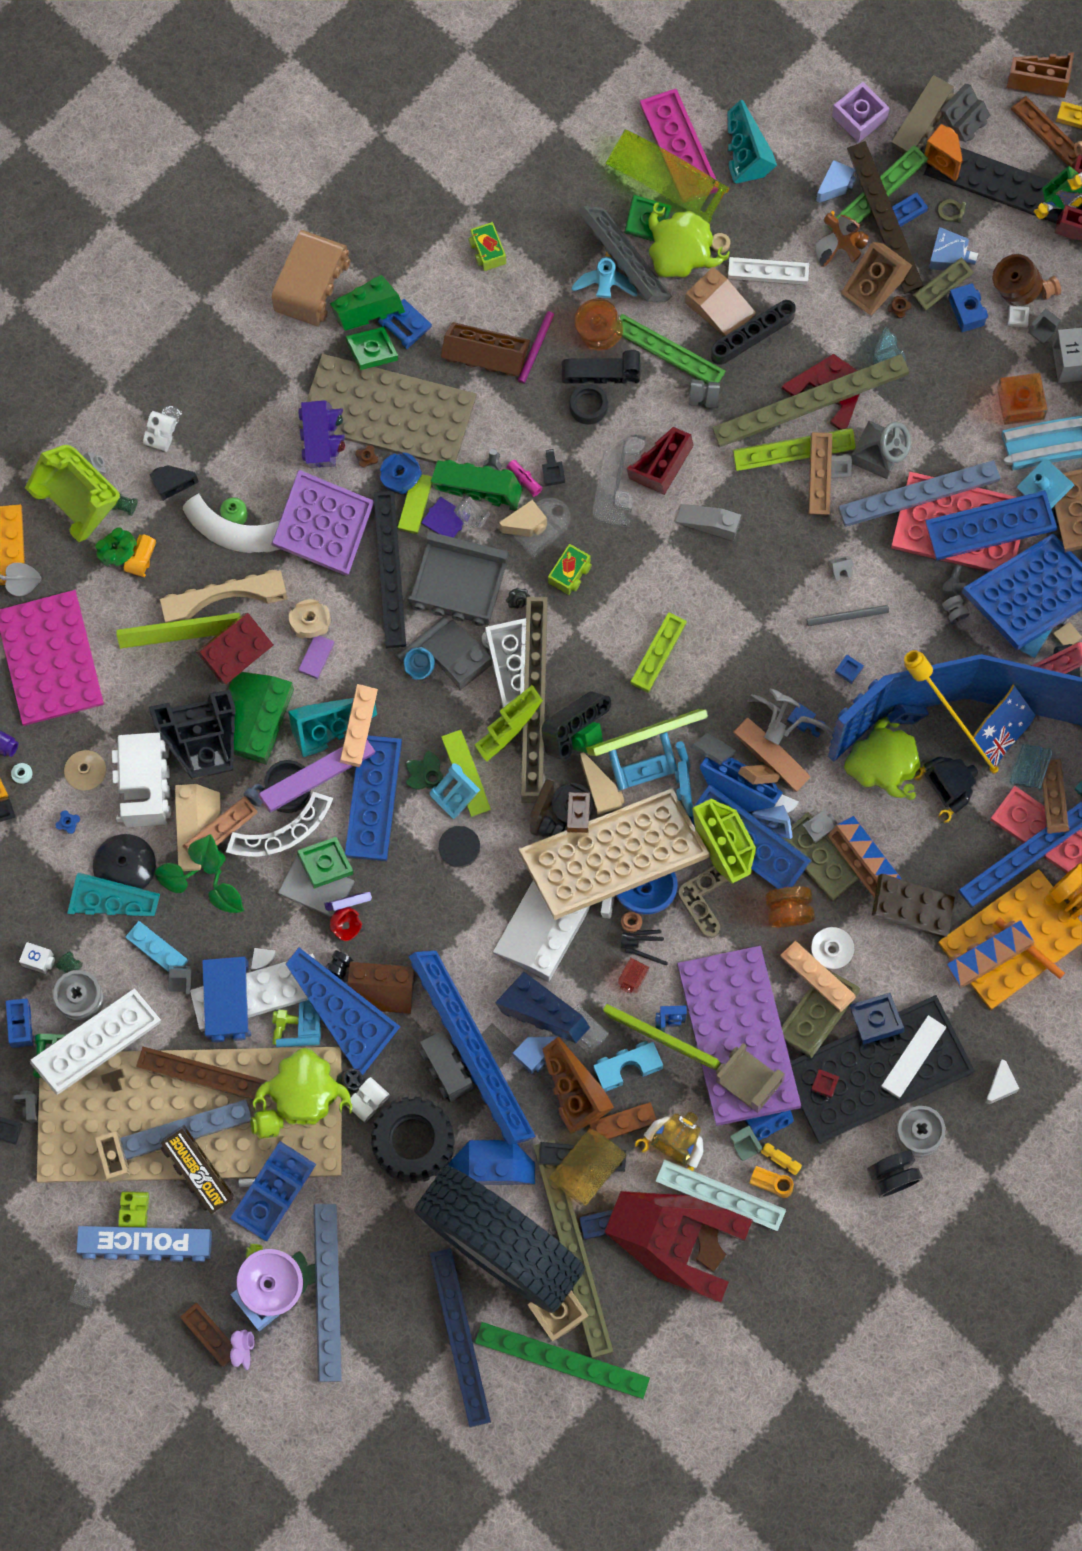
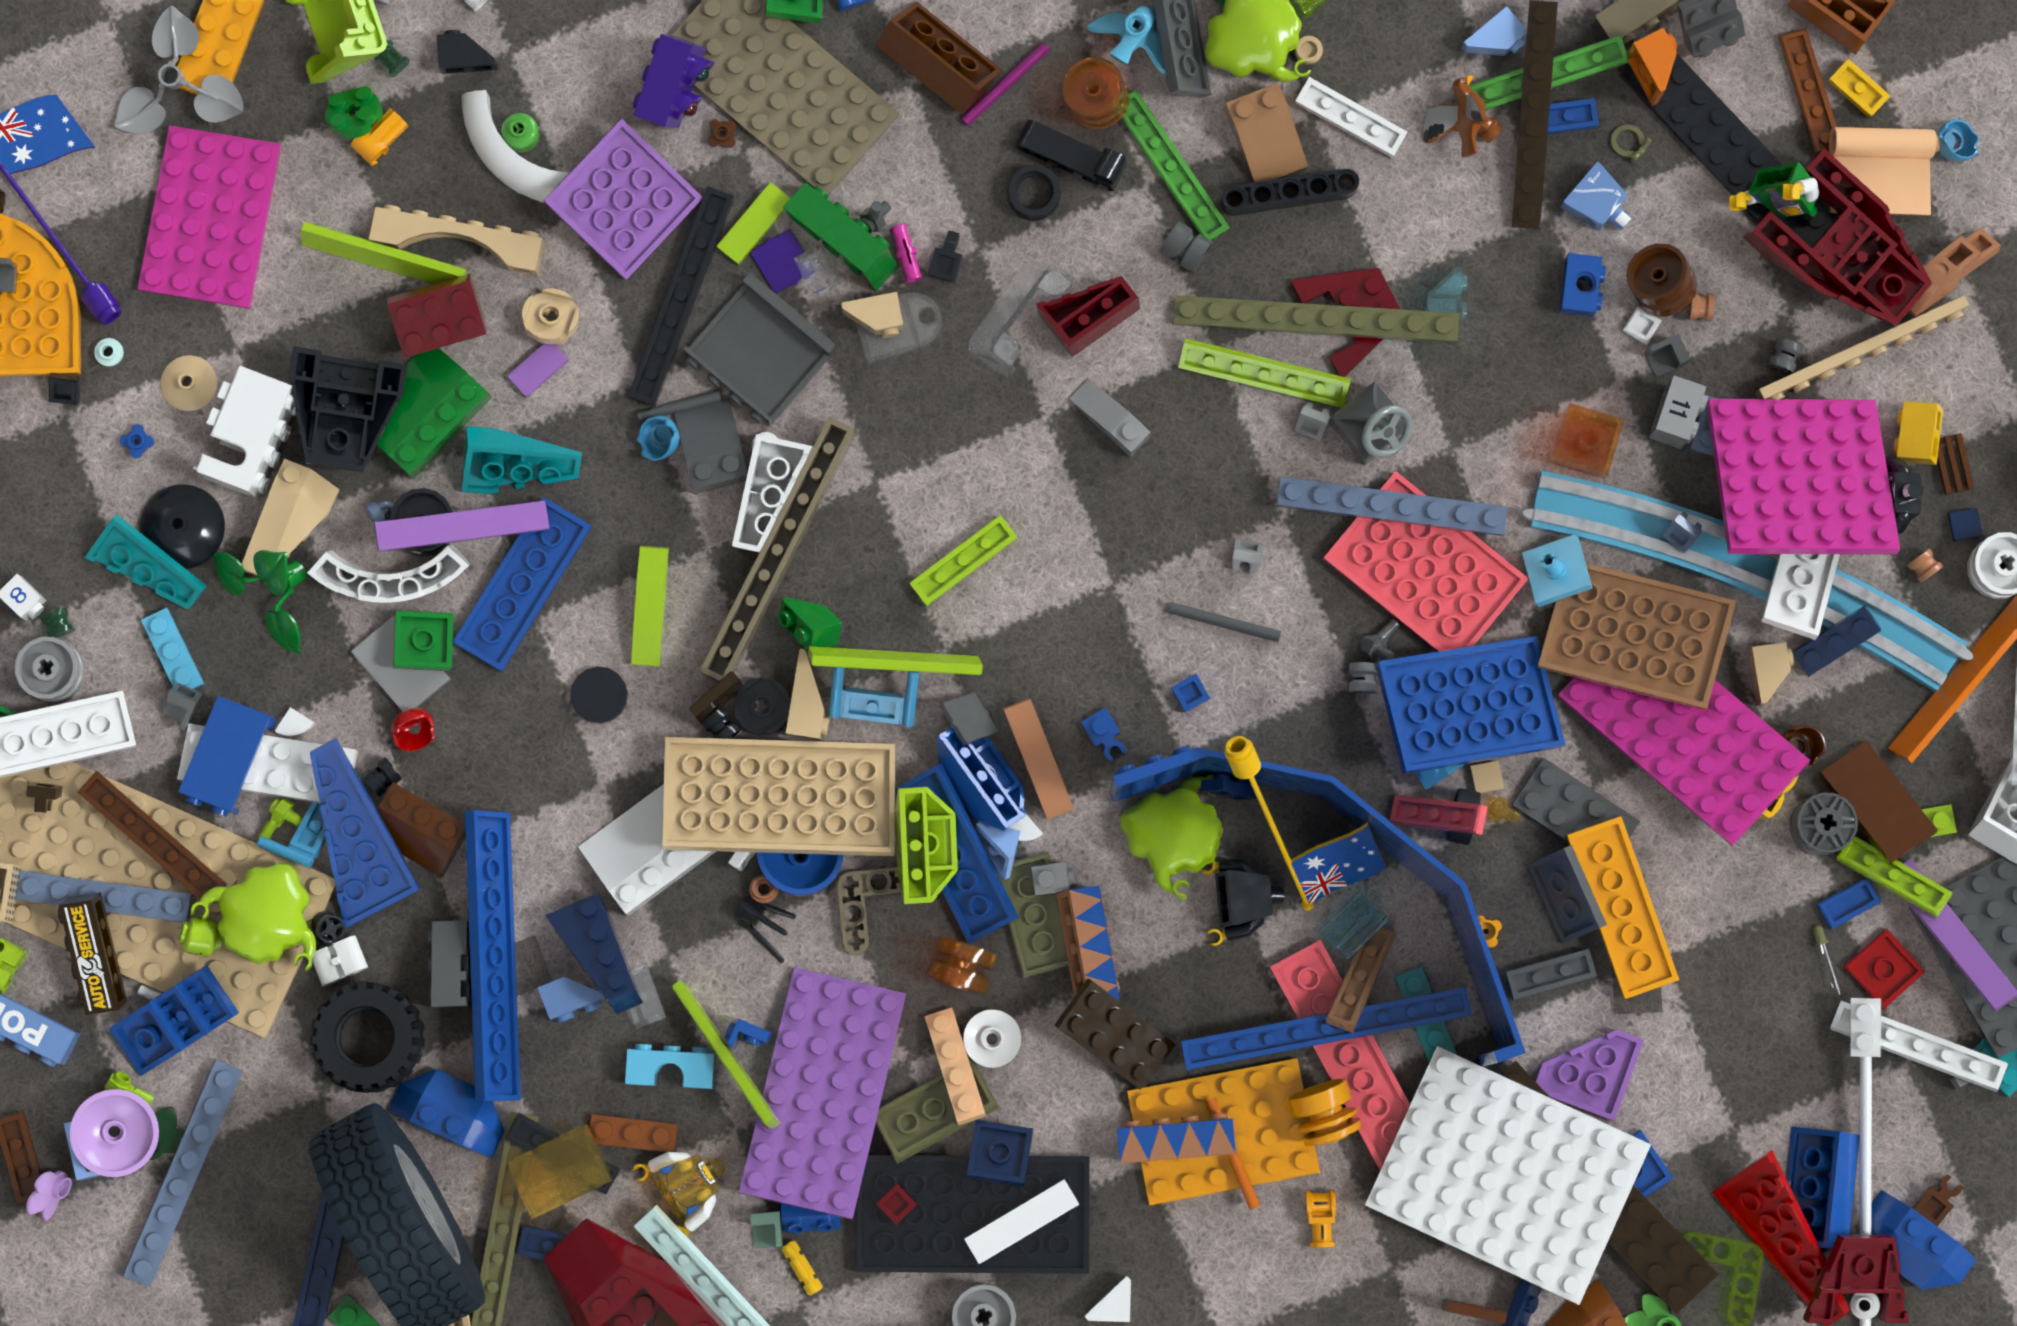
camera: 25 degrees right, 10 degrees up
nougat tile [182,796,258,853] -> none
tile [324,892,372,911] -> none
light nougat plate [340,684,378,767] -> none
blue plate [380,452,422,494] -> none
dark green plate [406,751,443,790] -> none
medium azure plate [429,764,480,819] -> none
lime slope [474,685,543,761] -> none
pearl dark grey plant [506,587,530,609] -> none
black beam [541,691,611,760] -> none
dark orange wedge [542,1037,614,1133] -> none
brick [548,544,592,595] -> none
plate [567,792,590,833] -> none
clear red brick [618,957,649,994] -> none
dark azure plate [675,741,693,817] -> none
dark tan panel [716,1043,785,1113] -> none
medium nougat tile [738,765,780,784] -> none
light grey plant [748,688,834,745] -> none
light orange piece [749,1166,794,1198] -> none
medium nougat plate [808,432,832,516] -> none
medium nougat slope [841,242,912,315] -> none
reddish brown plate [887,296,911,318] -> none
olive tile [913,257,974,311] -> none
blue plate [925,490,1057,561] -> none

